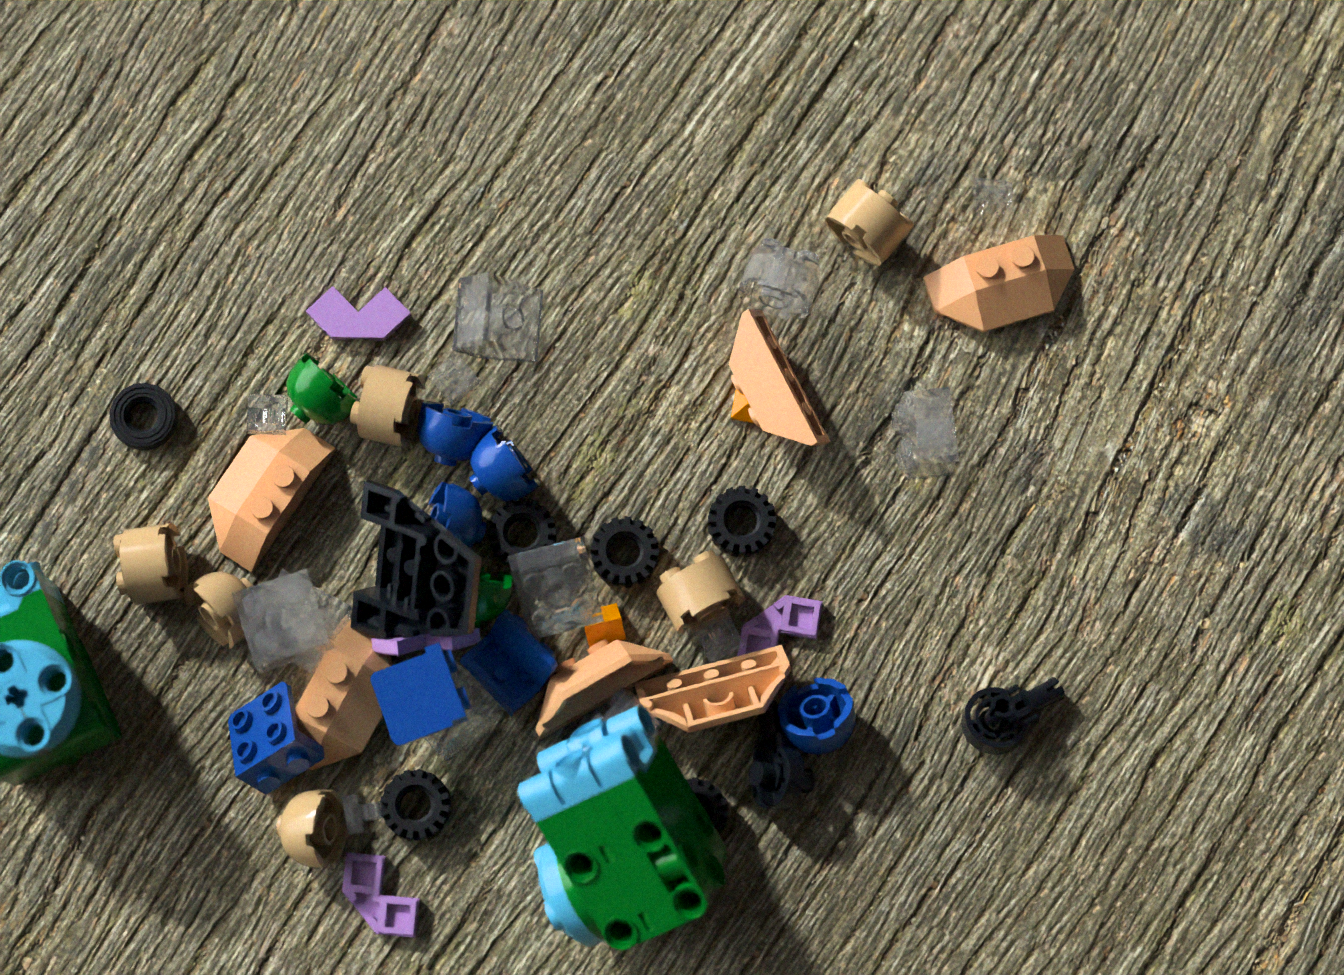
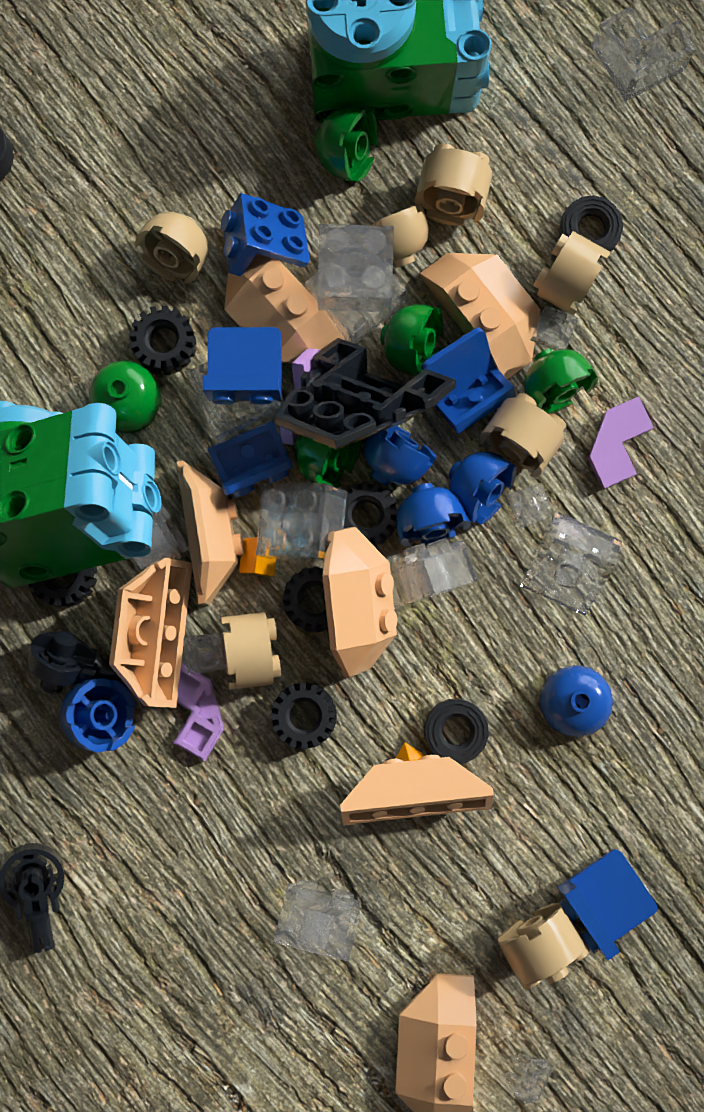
camera: 115 degrees right, 5 degrees up
clear tile [342,794,383,837] -> none
lavender tile [342,852,420,938] -> none
clear brick [737,238,822,320] -> none
none -> green cylinder [89,360,162,434]
none -> green cylinder [314,107,378,182]
none -> light nougat wedge [323,527,397,677]
none -> green cylinder [380,304,444,376]
none -> clear brick [386,538,478,611]
none -> blue bracket [421,328,517,434]
none -> black tyre [424,699,489,764]
none -> tan brick [533,231,611,316]
none -> blue cylinder [539,665,613,738]
none -> blue bracket [557,849,657,960]

